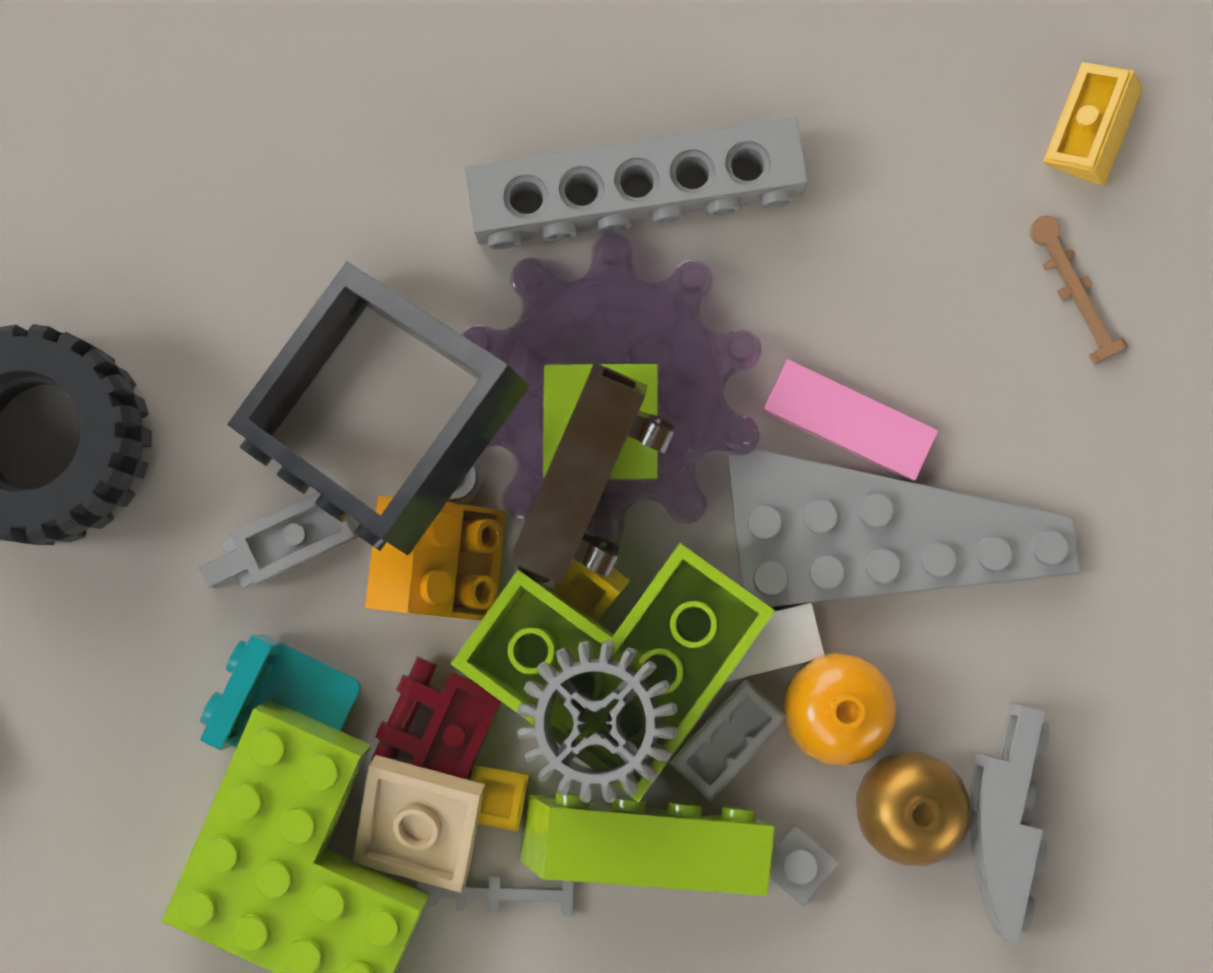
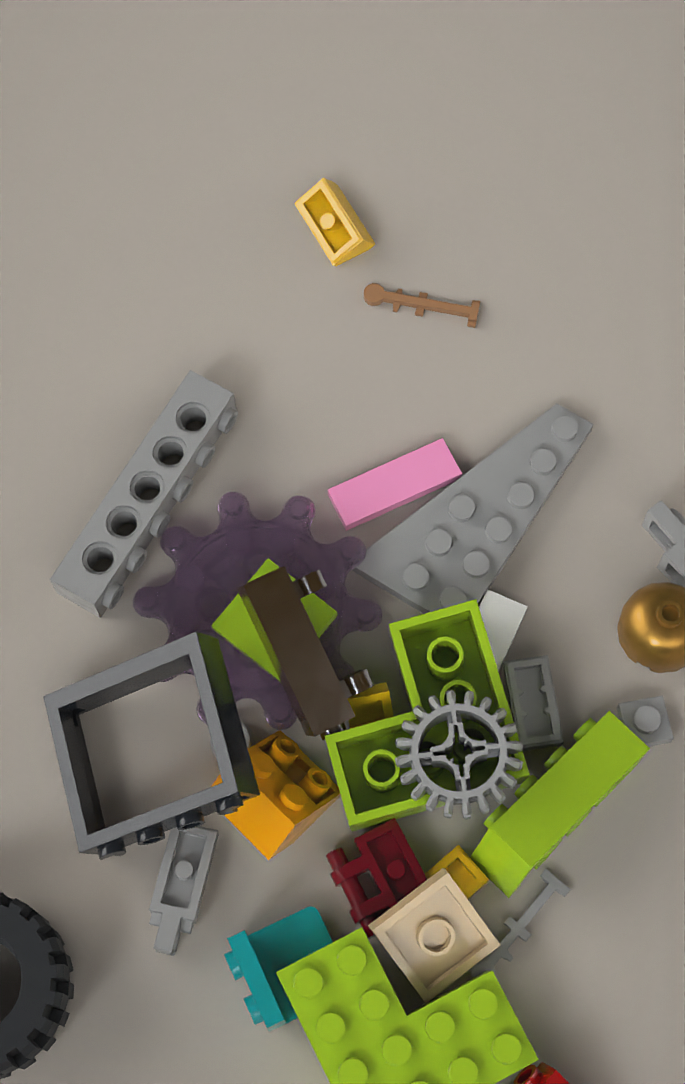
camera: 50 degrees left, 15 degrees down
light orange cylinder [782,653,897,766] -> none

